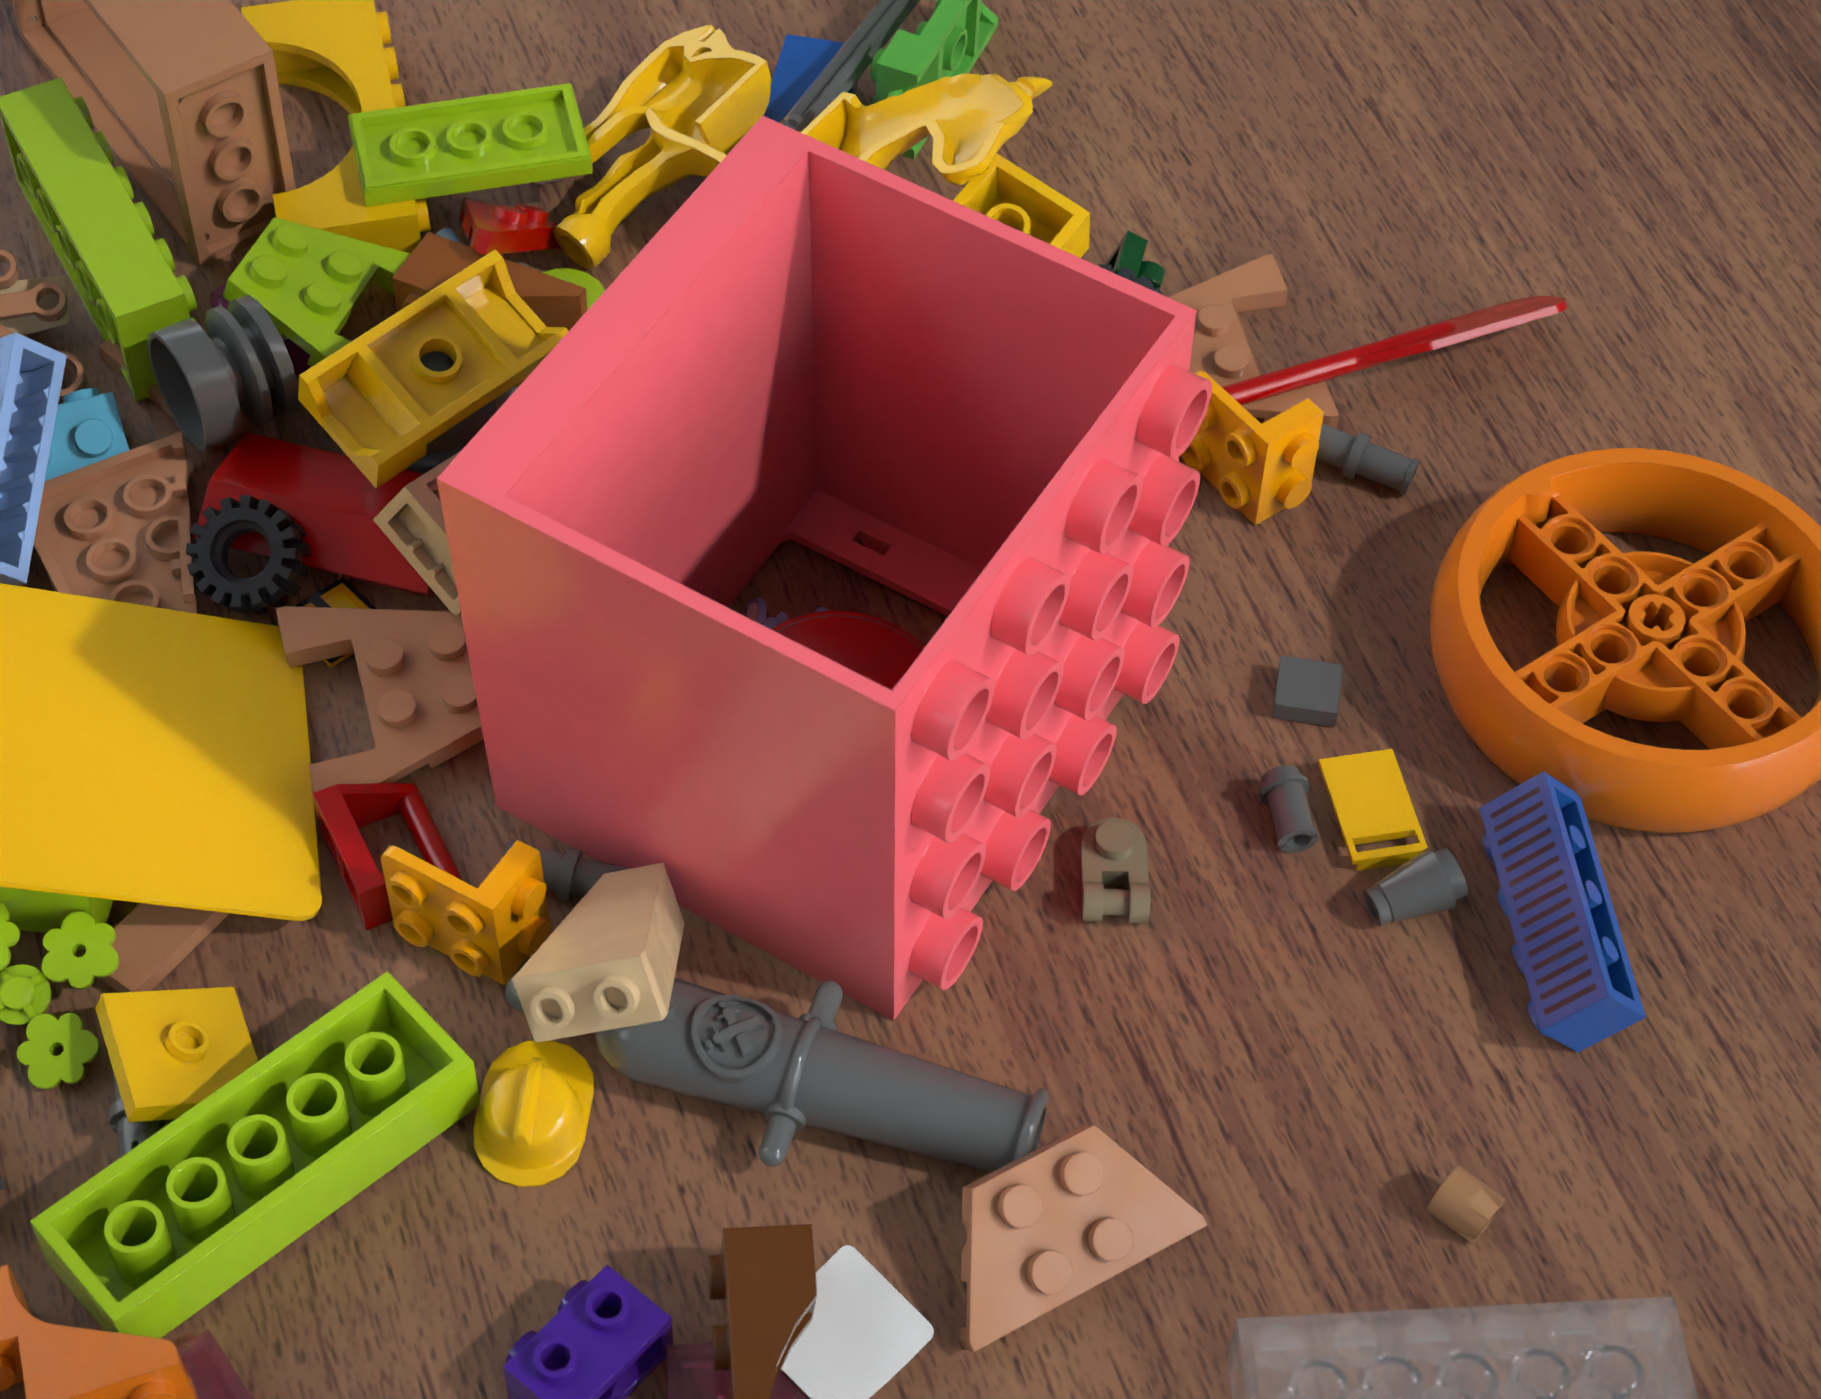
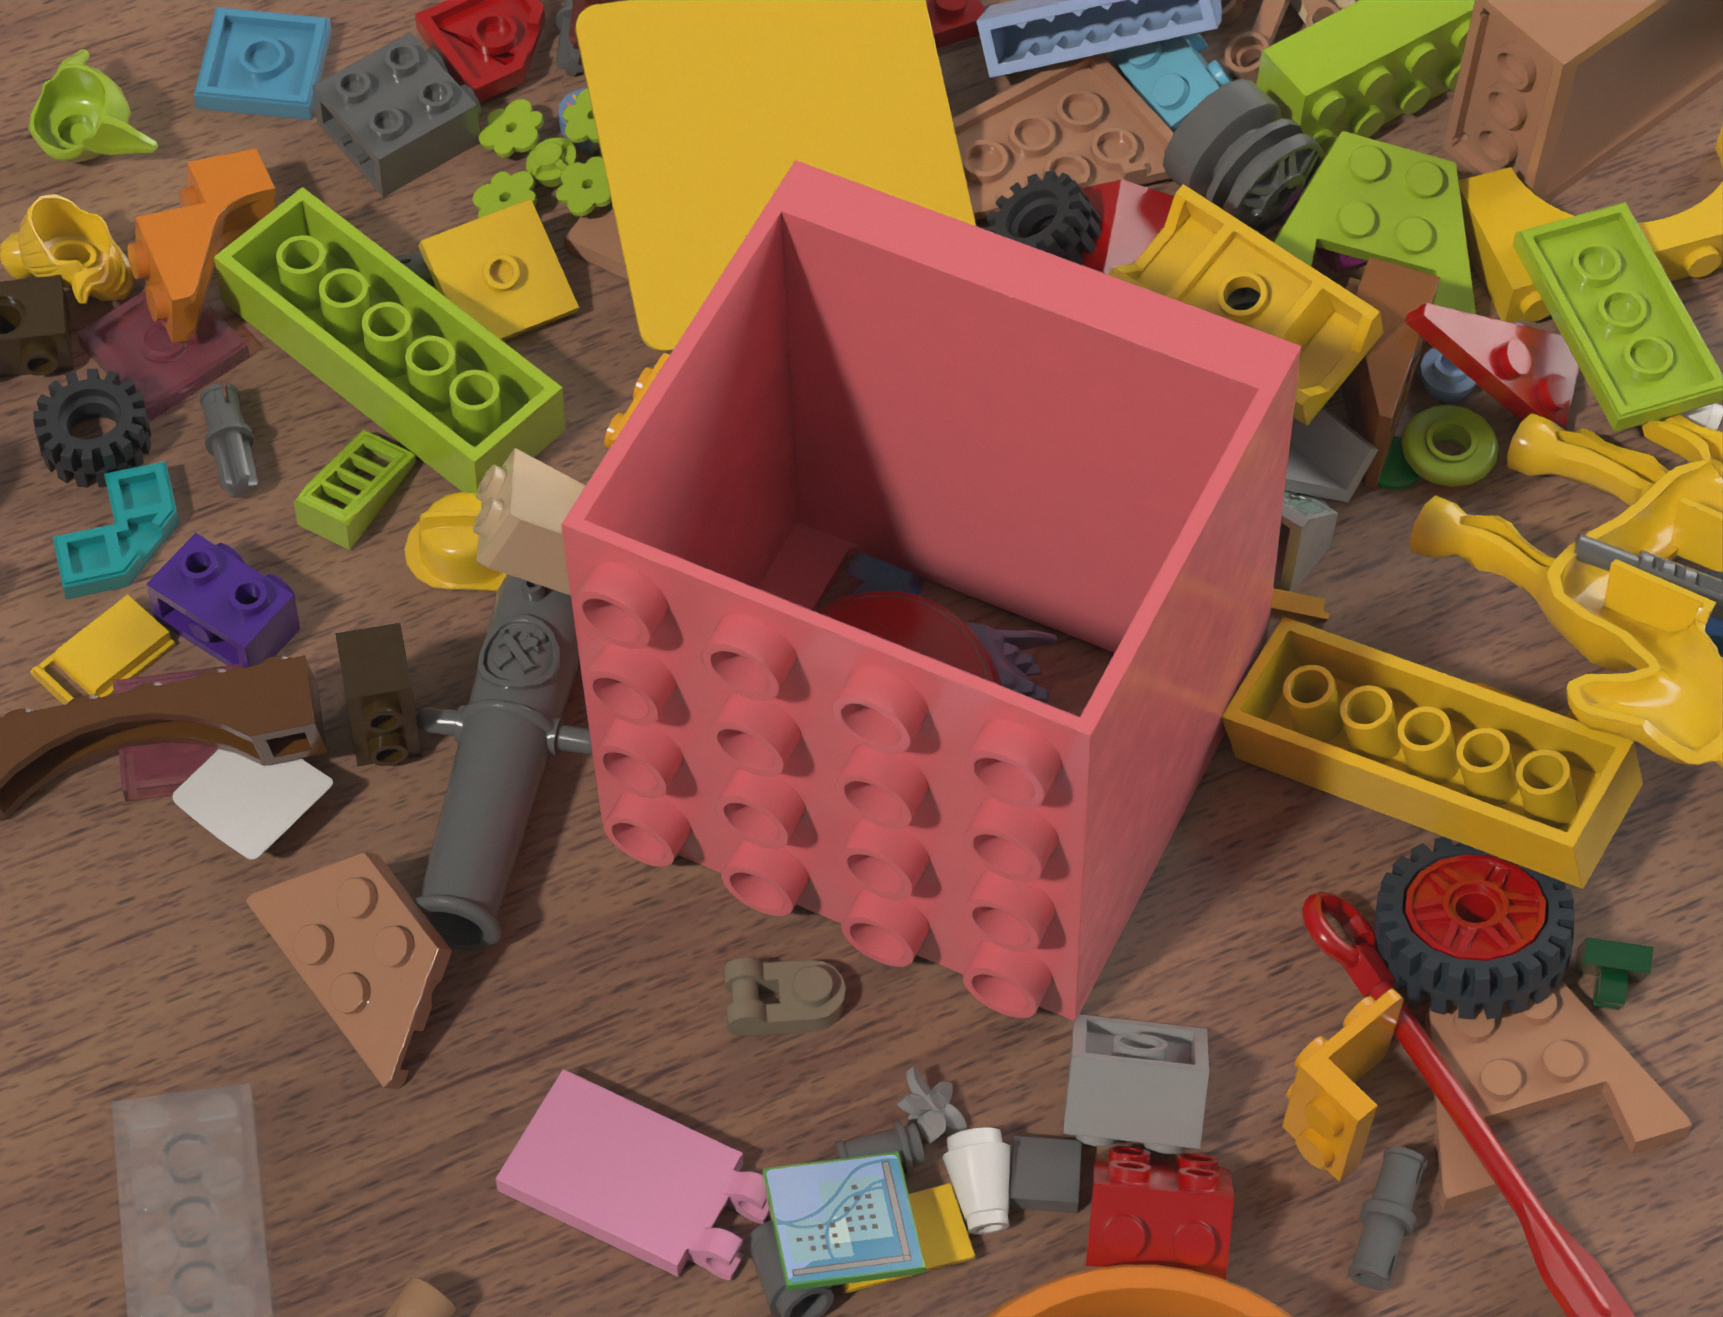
camera: 85 degrees right, 5 degrees up
none -> dark grey axle [199,383,258,498]
none -> lime slope [294,429,417,550]
none -> dark brown brick [335,623,421,767]
none -> bright pink tile [495,1069,770,1281]
none -> piece [762,1152,926,1292]
none -> light grey plant [897,1066,968,1143]
none -> white cone [943,1128,1010,1235]
none -> light grey slope [1063,1014,1209,1154]
none -> red bracket [1086,1146,1234,1280]

